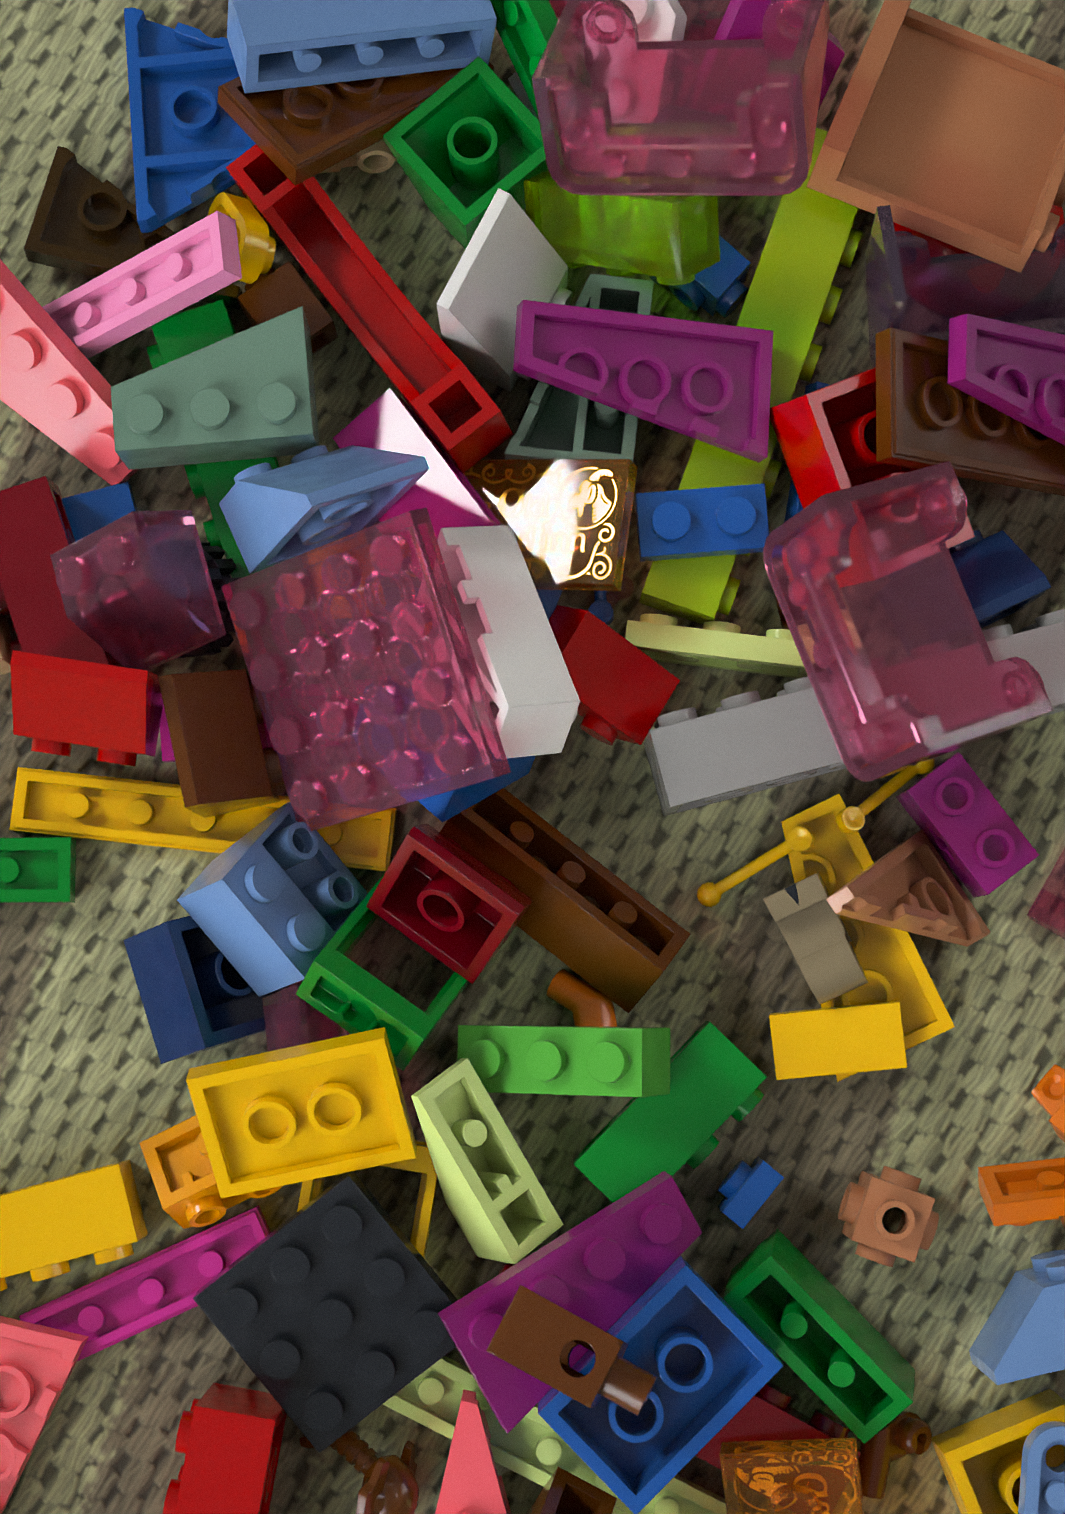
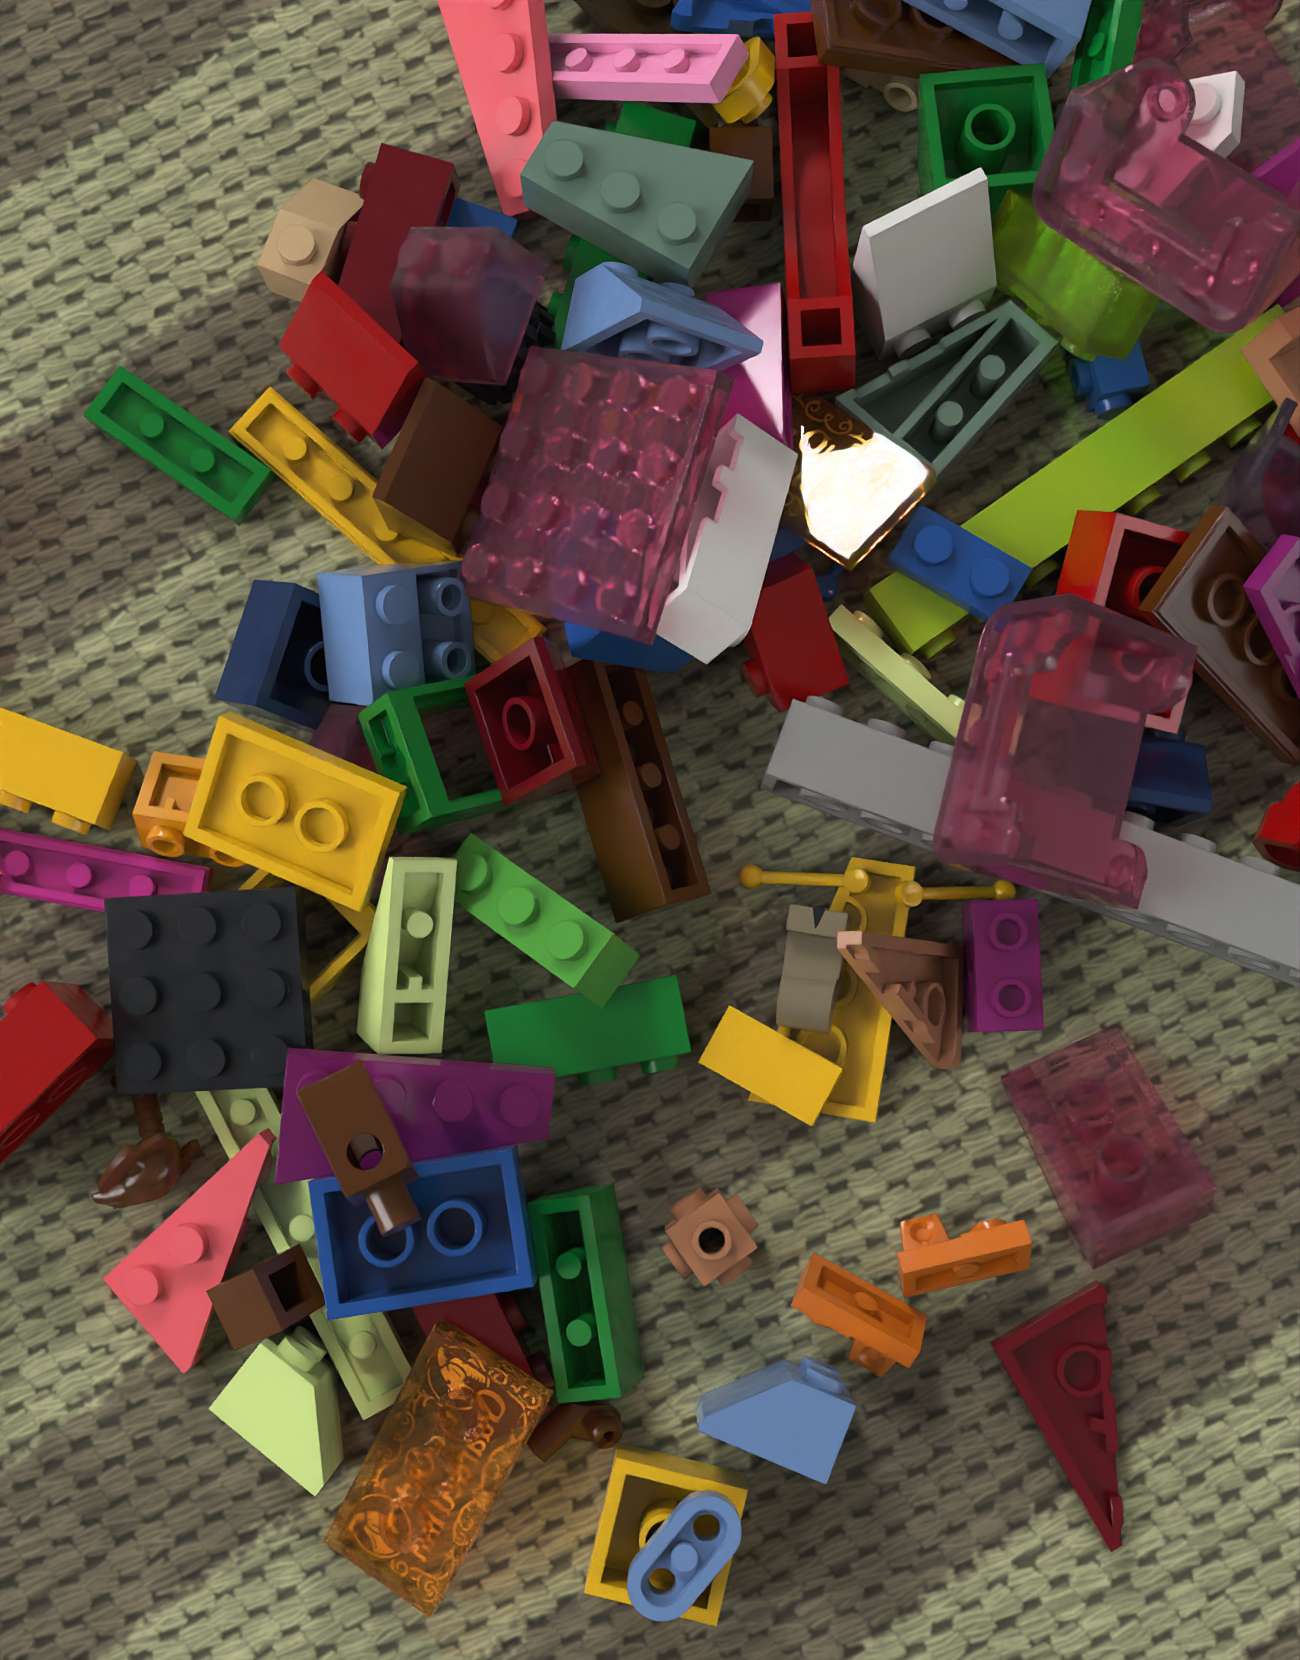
camera: 35 degrees right, 0 degrees up
magenta wing [513,300,773,463] -> none
orange arm [547,969,618,1027] -> none
blue plate [718,1157,784,1229] -> none

